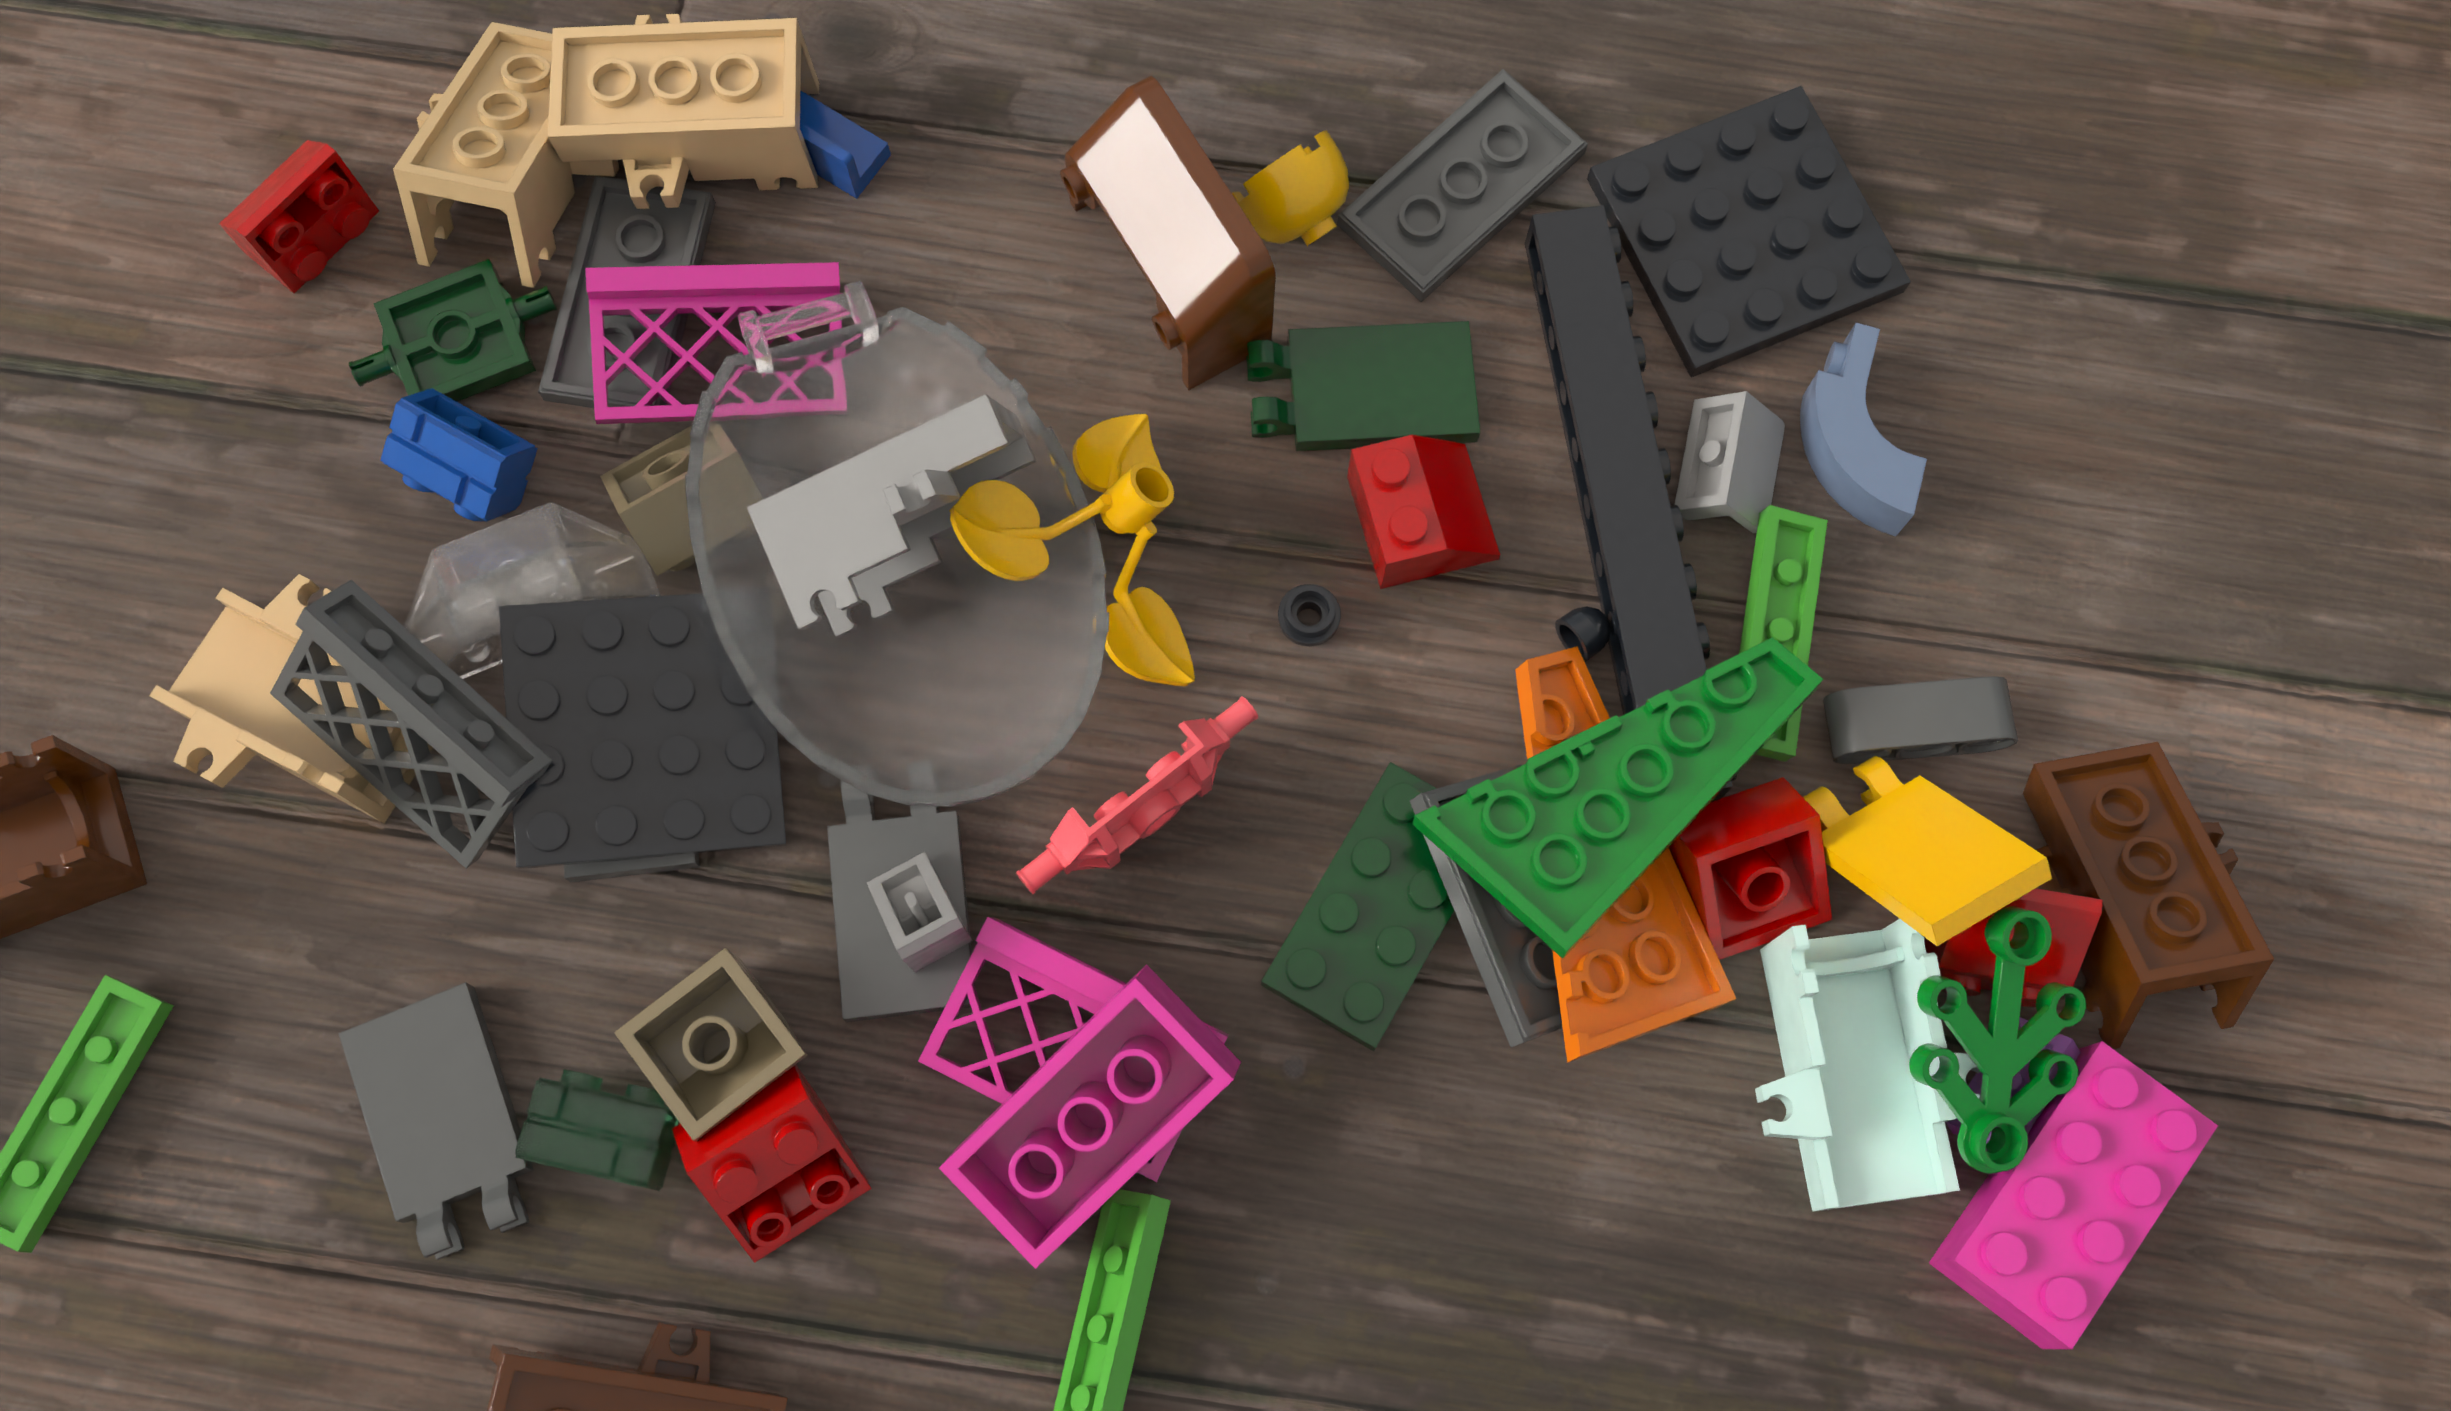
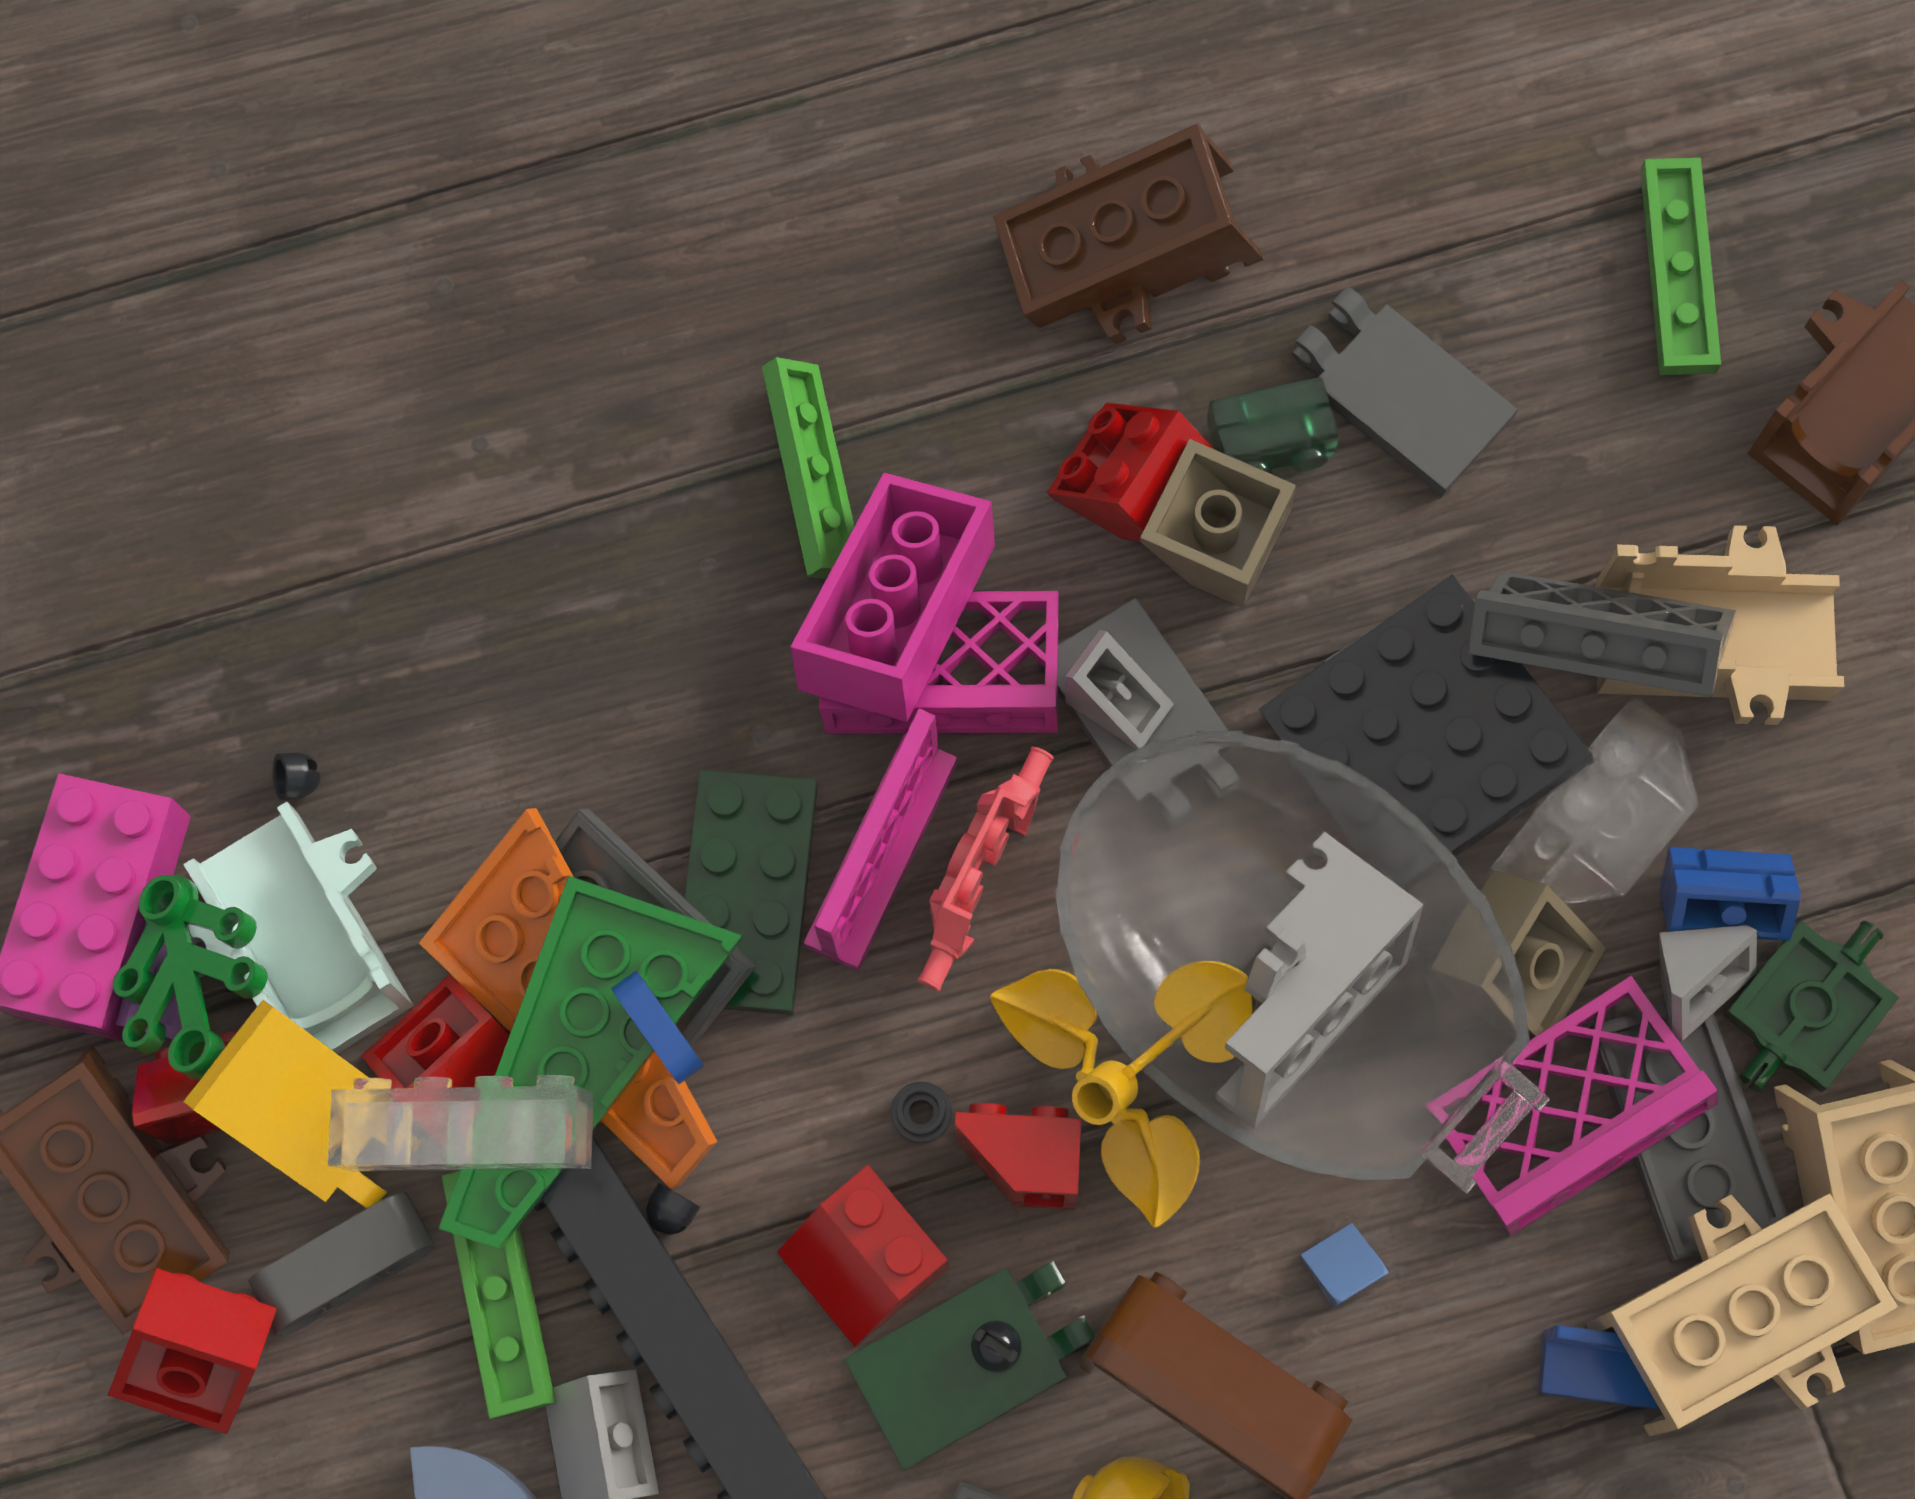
camera: 160 degrees right, 0 degrees up
none -> red slope [107,1268,277,1434]
none -> black hinge [272,752,320,800]
none -> clear brick [328,1075,594,1171]
none -> blue beam [611,971,704,1084]
none -> dark pink fence [804,709,958,972]
none -> red slope [955,1103,1081,1210]
none -> black hinge [971,1320,1022,1372]
none -> medium blue slope [1300,1223,1389,1308]
none -> light grey slope [1659,925,1757,1041]

